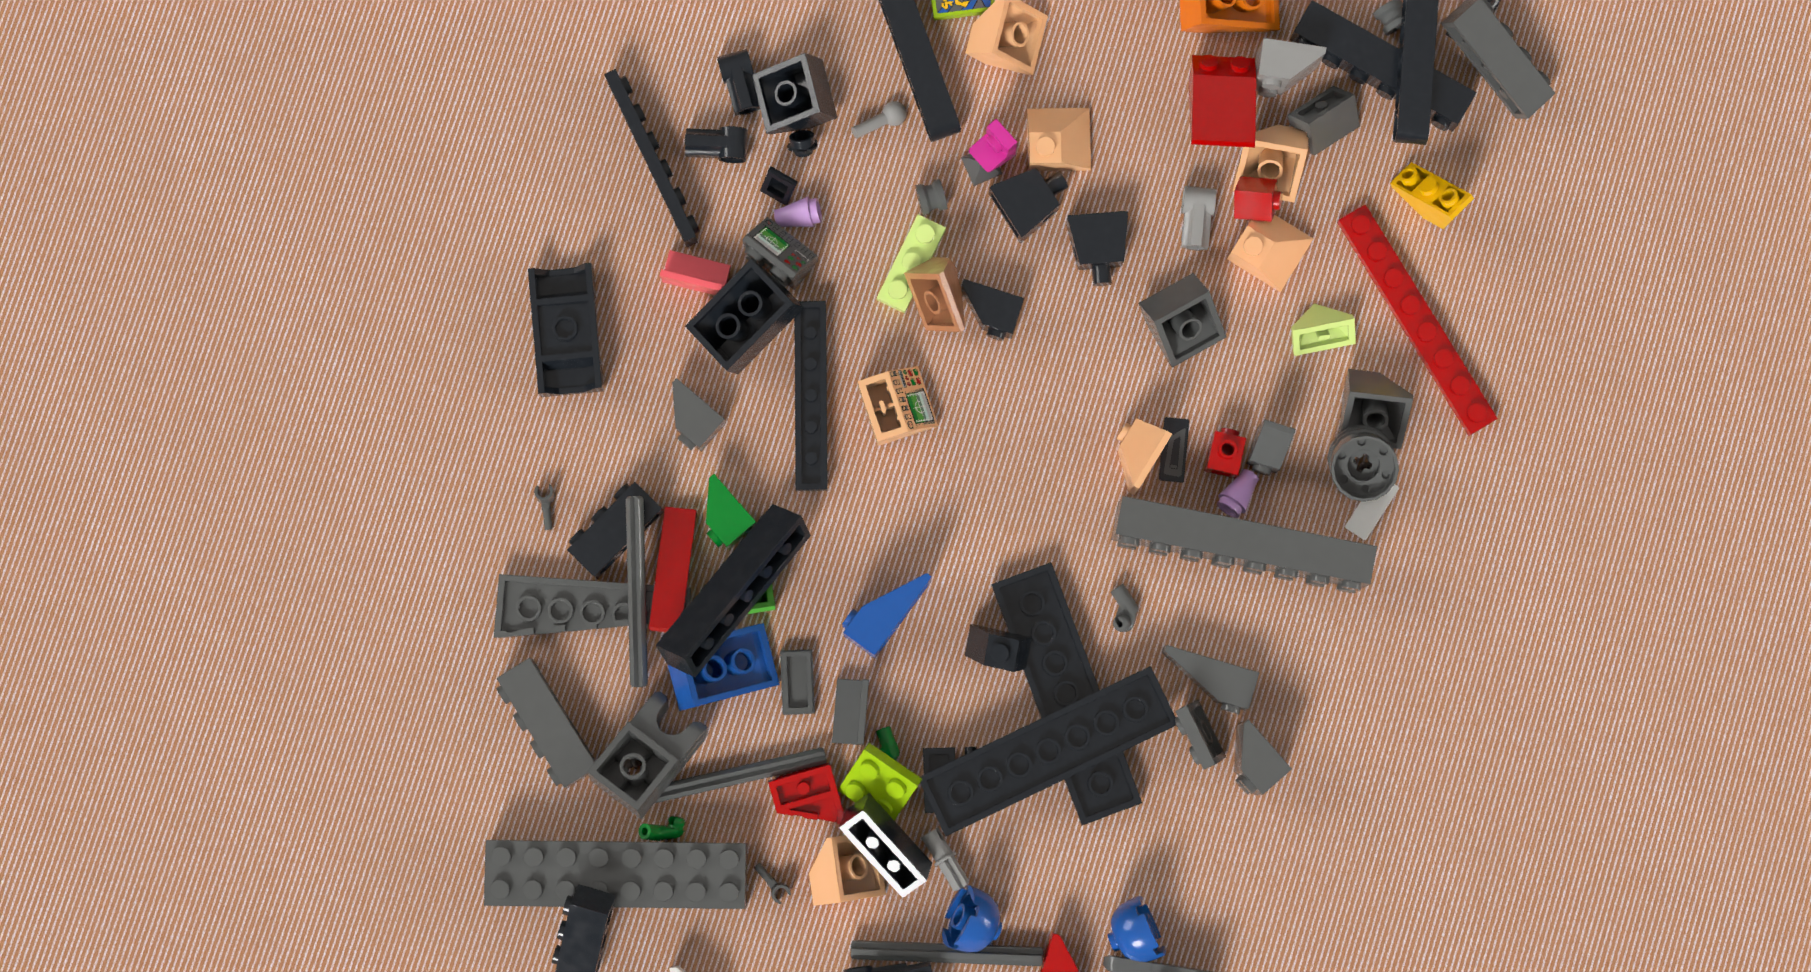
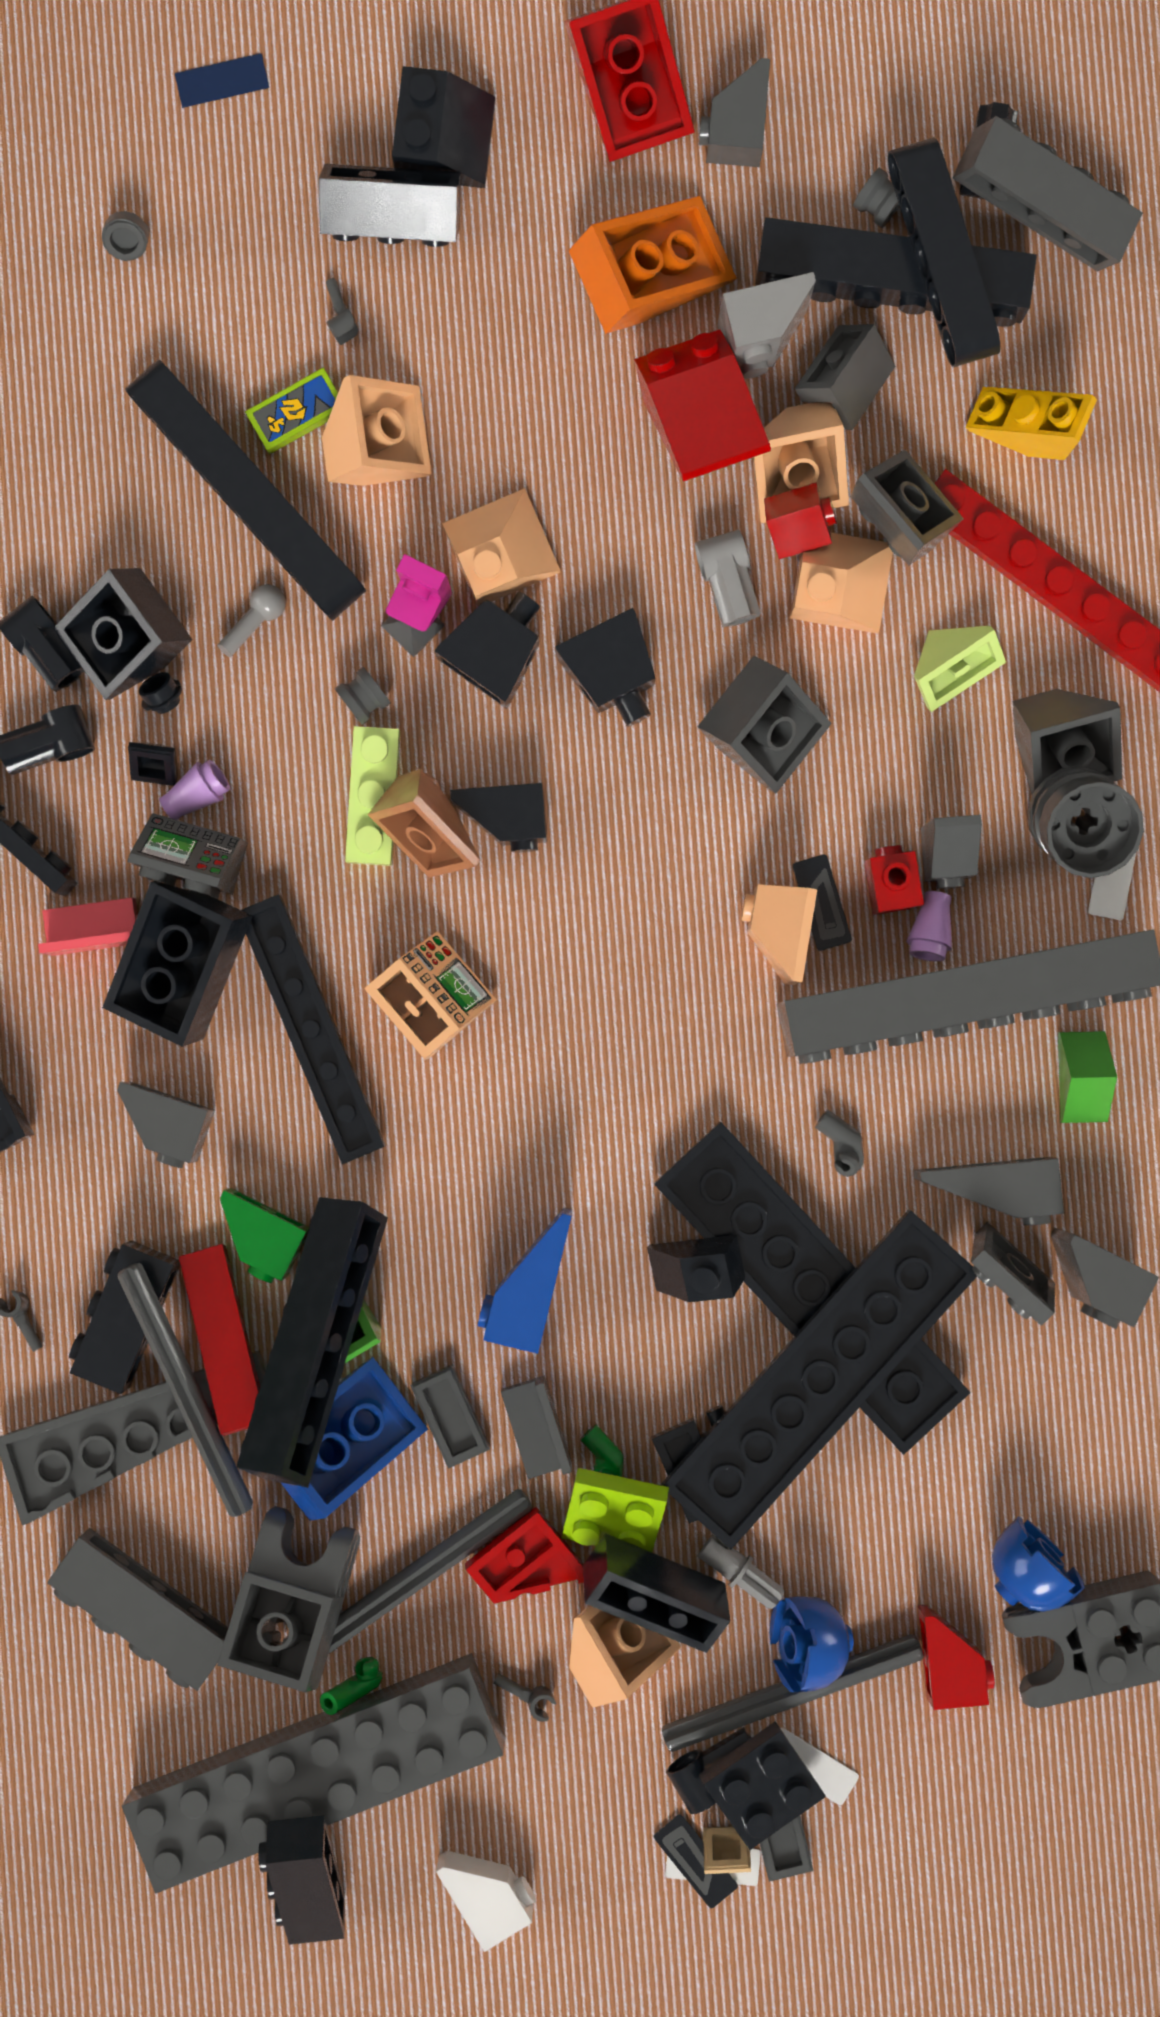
camera: 15 degrees left, 5 degrees up
none -> dark grey slope [850,449,964,566]
none -> bright green slope [1058,1031,1117,1123]

